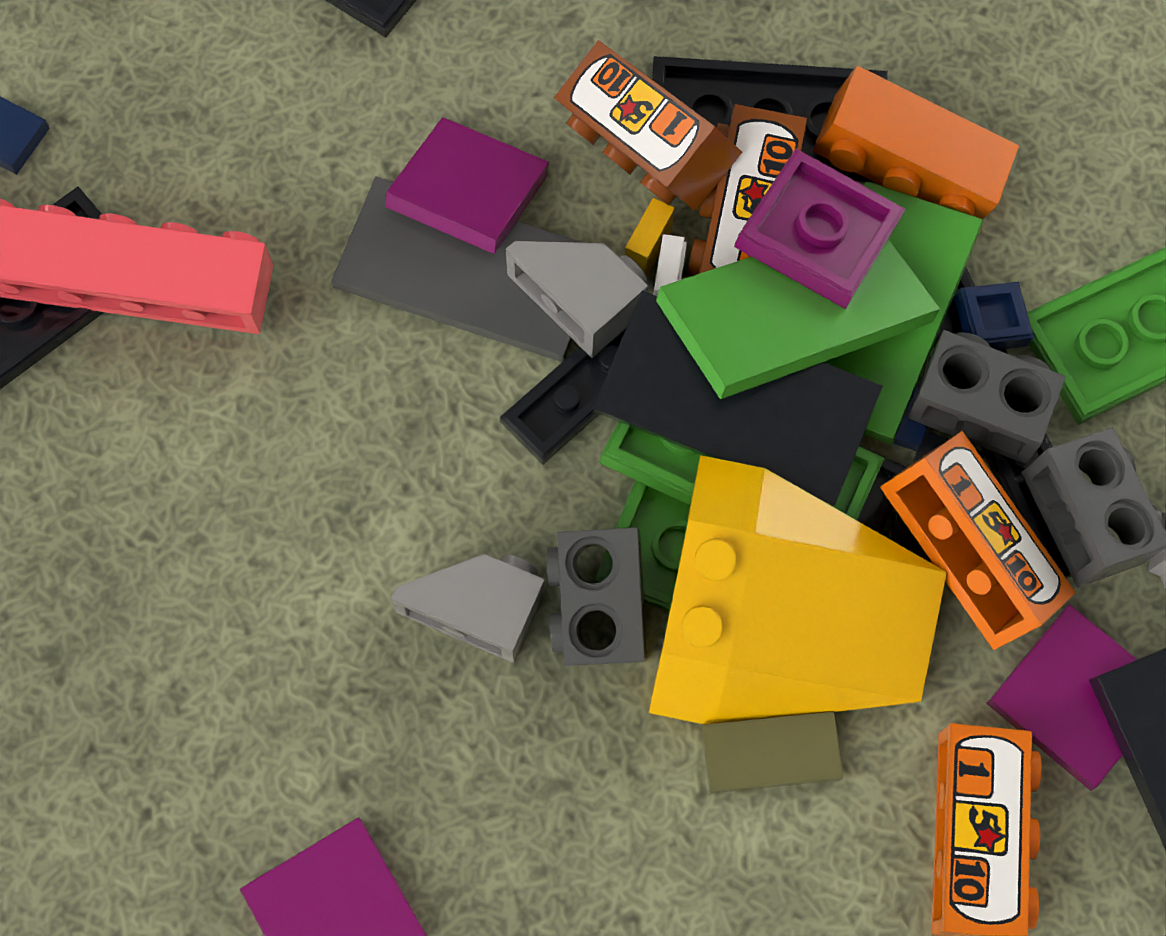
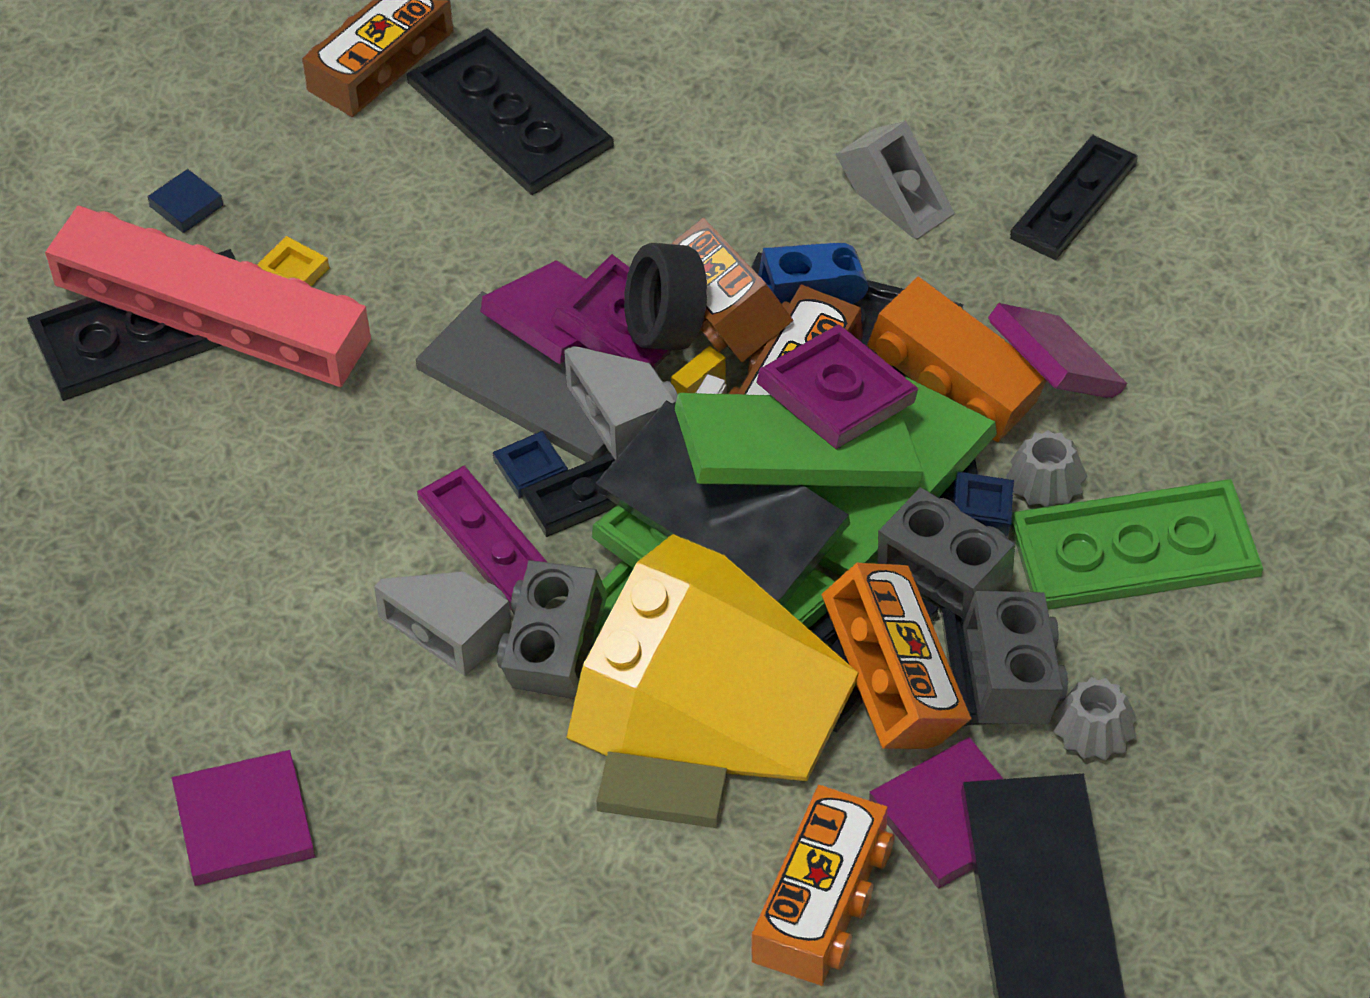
camera: 20 degrees right, 20 degrees down
none -> yellow tile [257,236,329,286]
none -> magenta tile [417,465,548,610]
none -> dark blue tile [493,431,568,499]
none -> magenta tile [551,254,672,369]
none -> black tyre [624,243,707,351]
none -> blue leg [758,243,868,304]
none -> magenta tile [988,303,1128,398]
none -> light grey piece [1006,430,1087,507]

